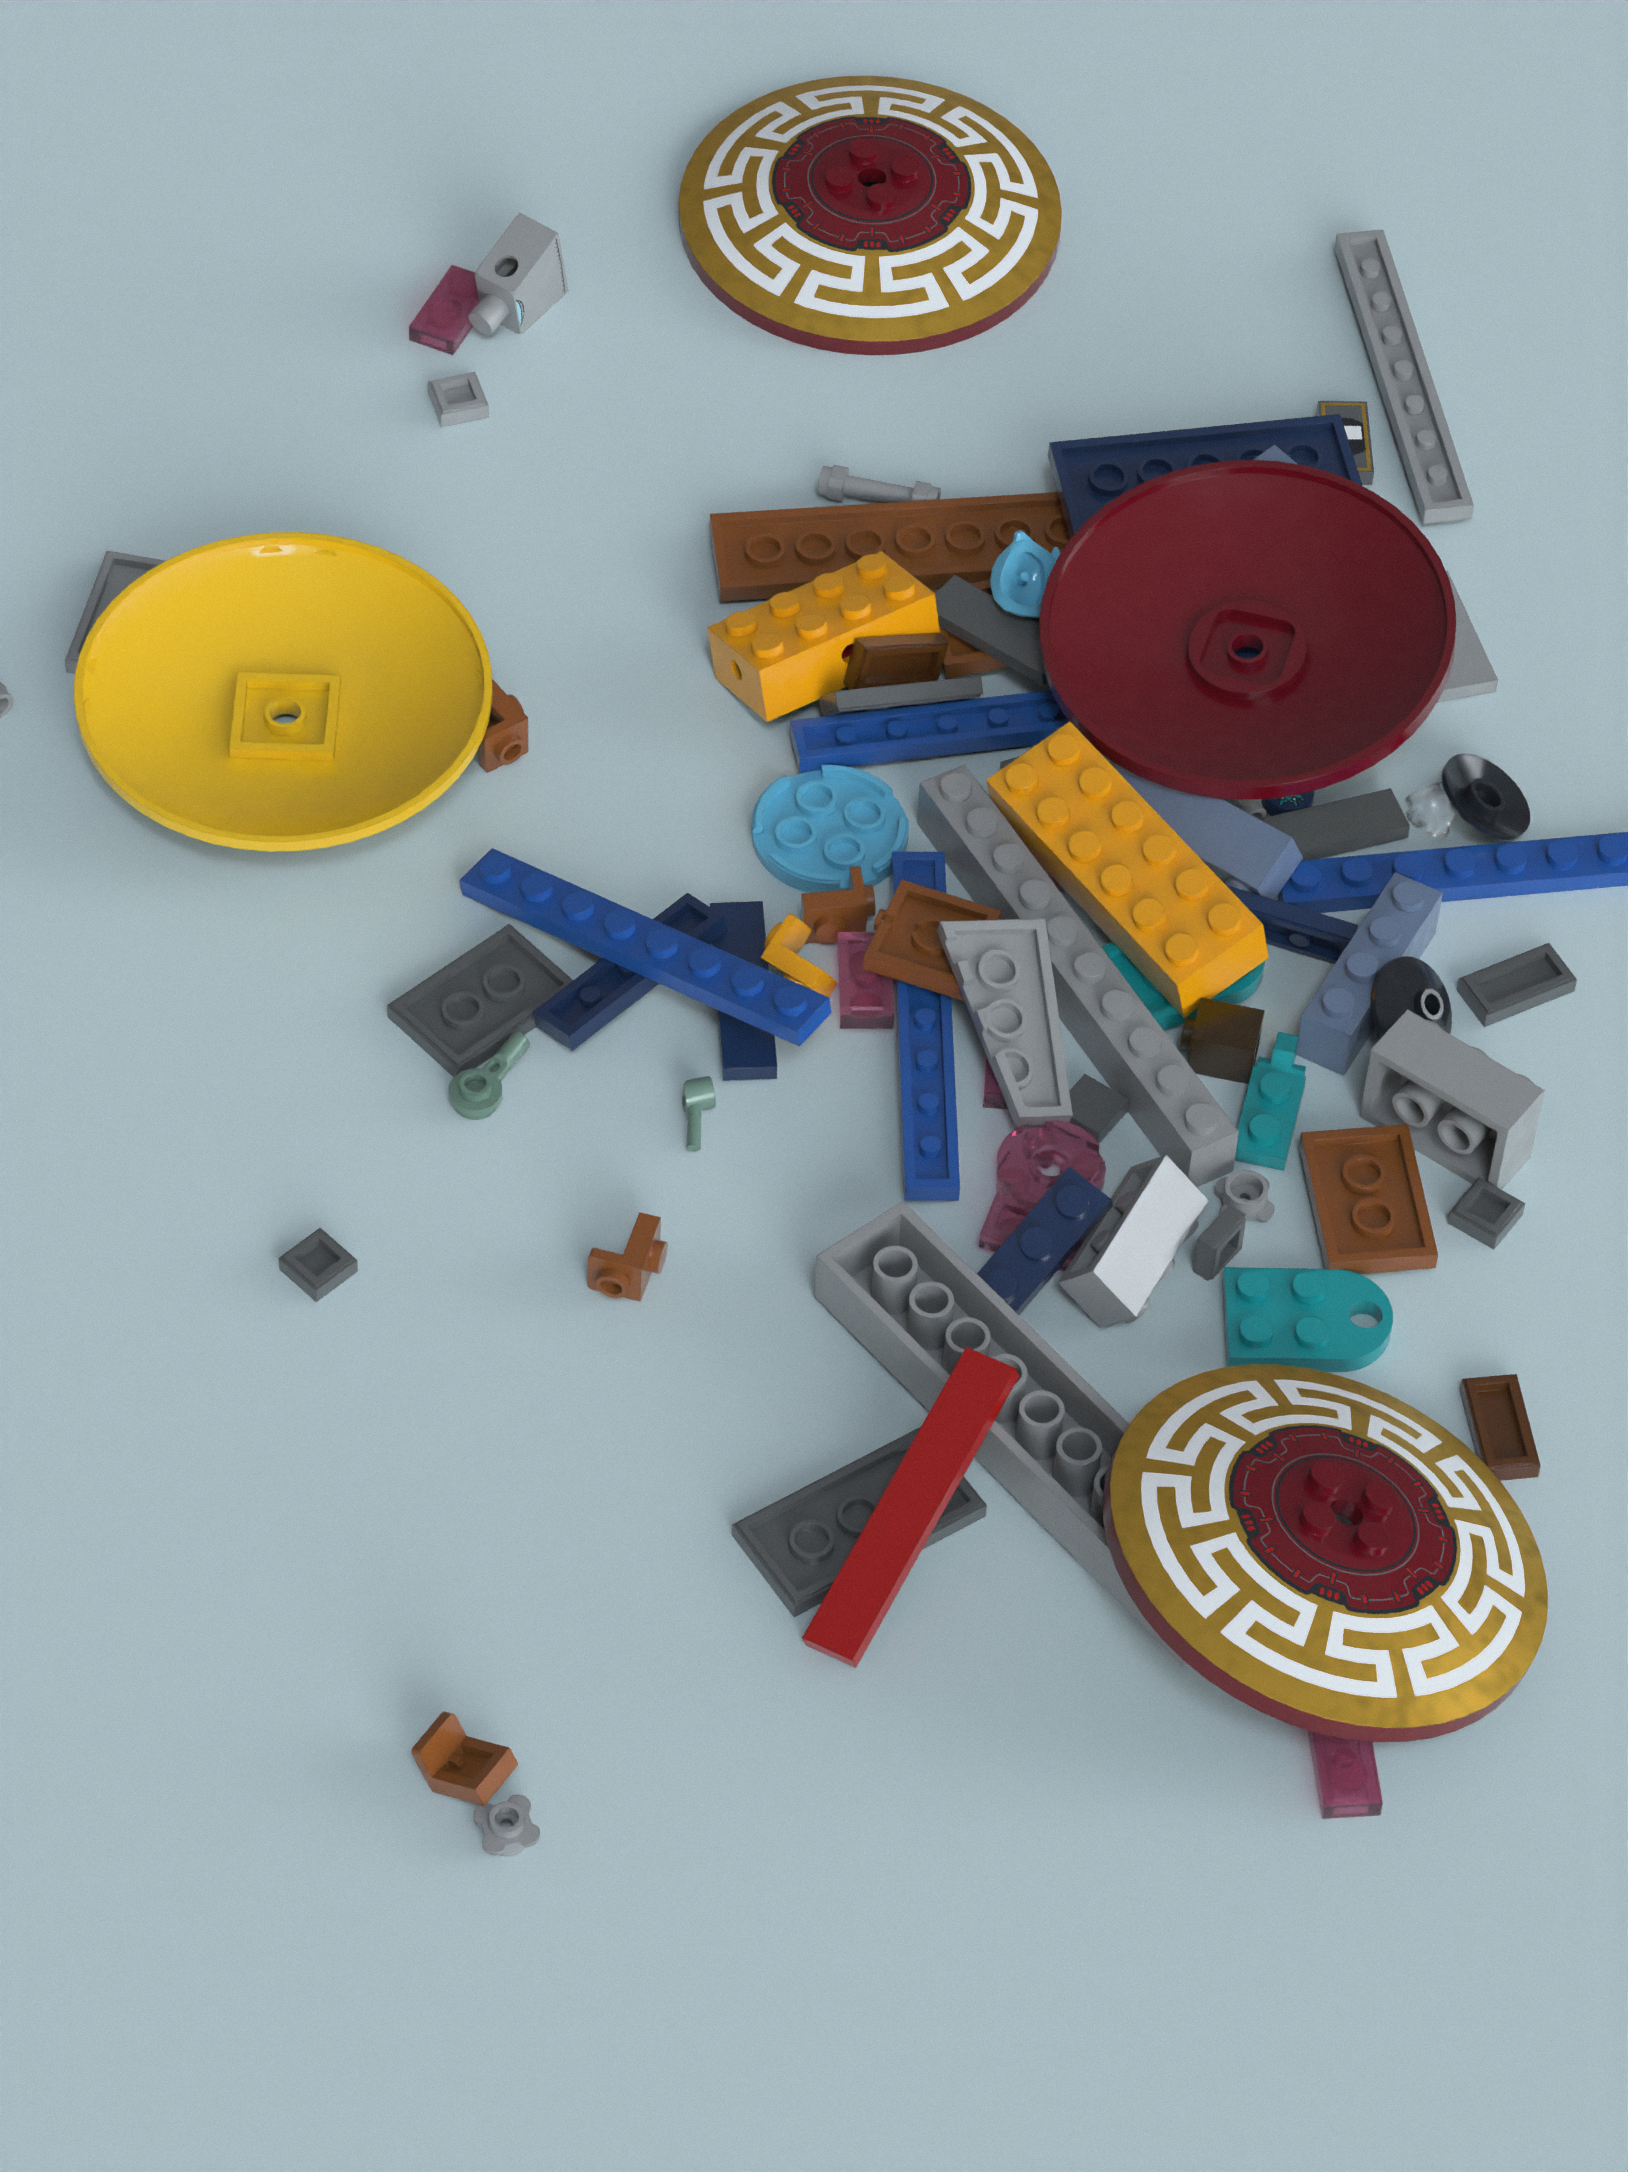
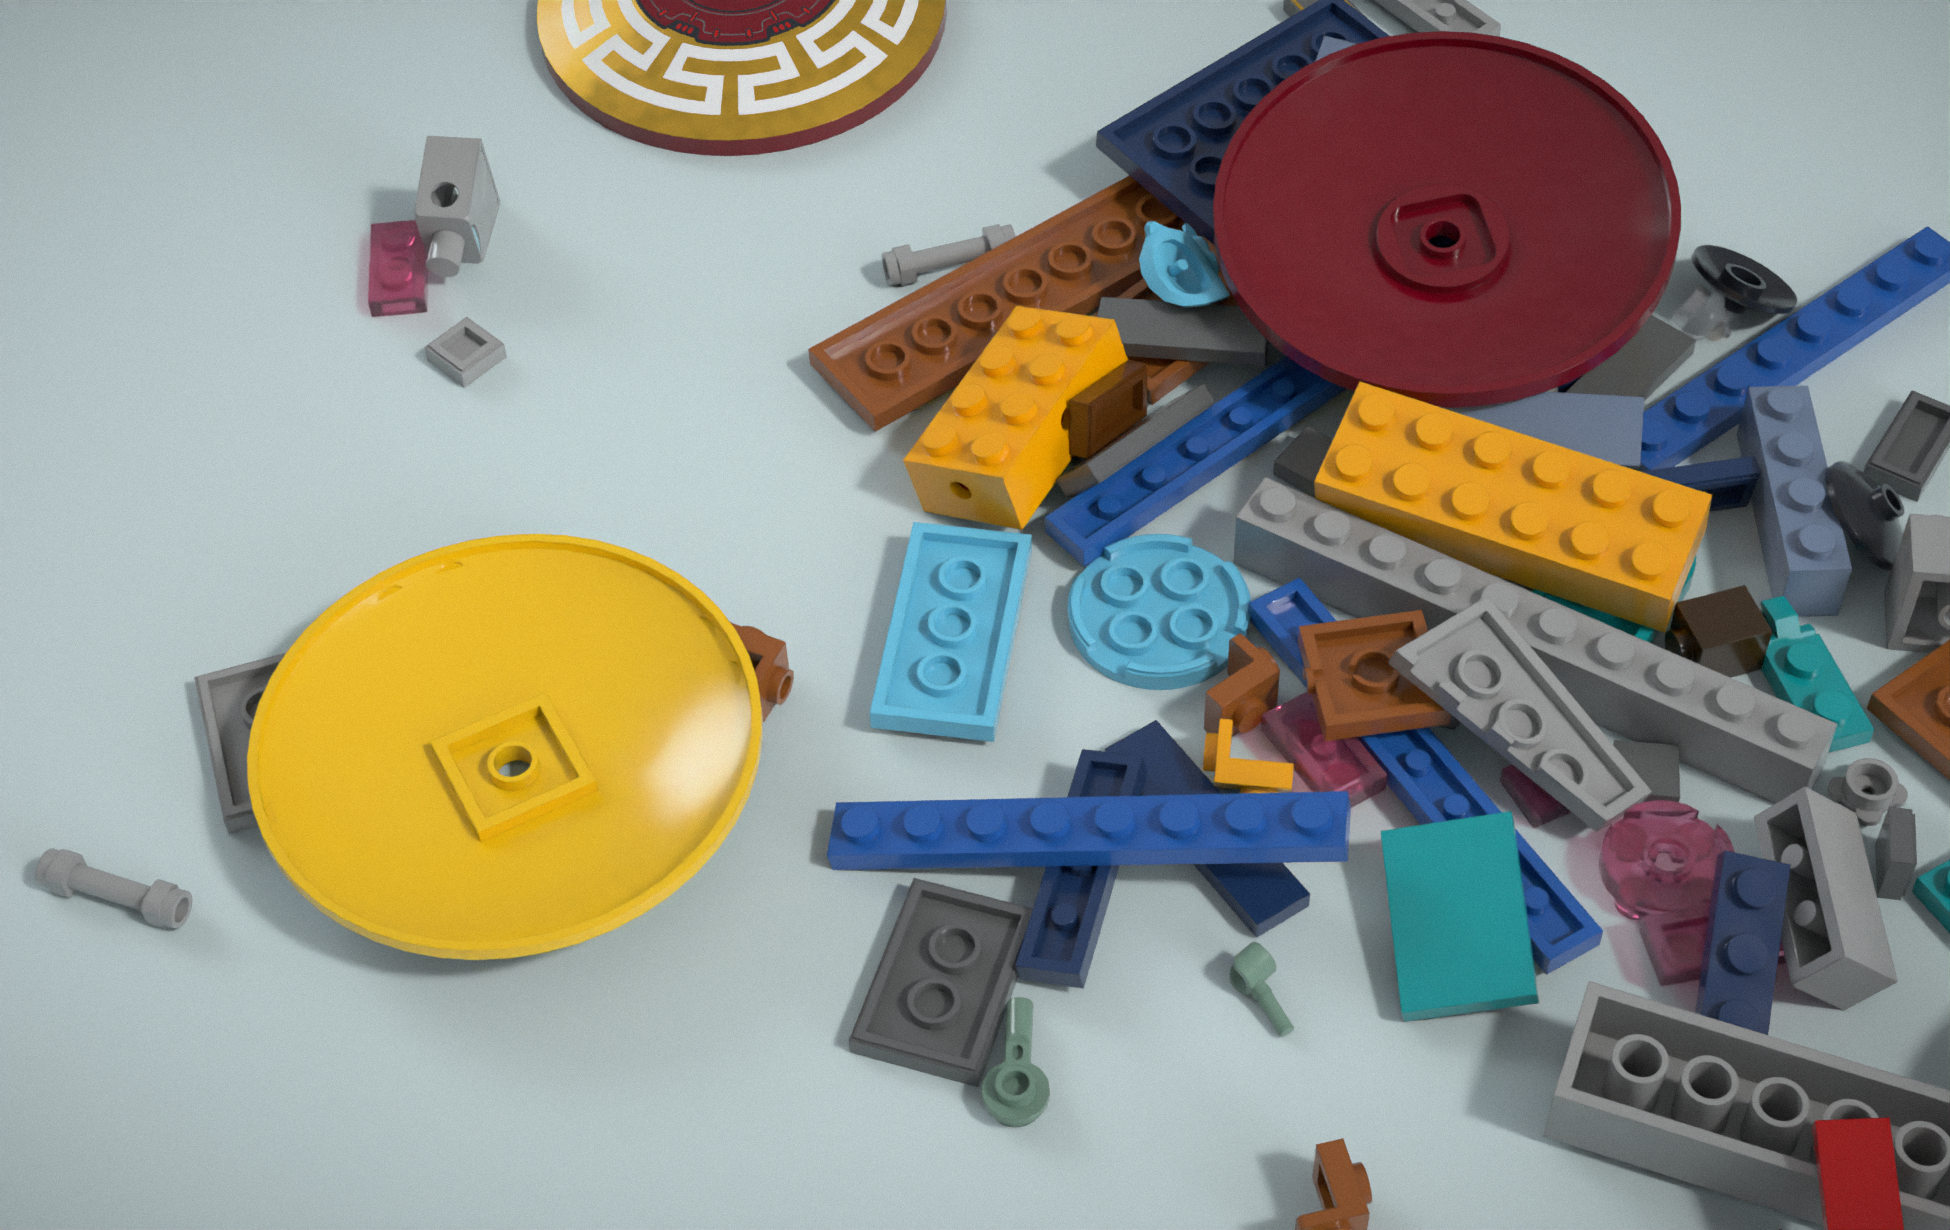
camera: 25 degrees left, 0 degrees up
none -> medium azure plate [870,522,1032,742]
none -> teal tile [1380,811,1540,1022]

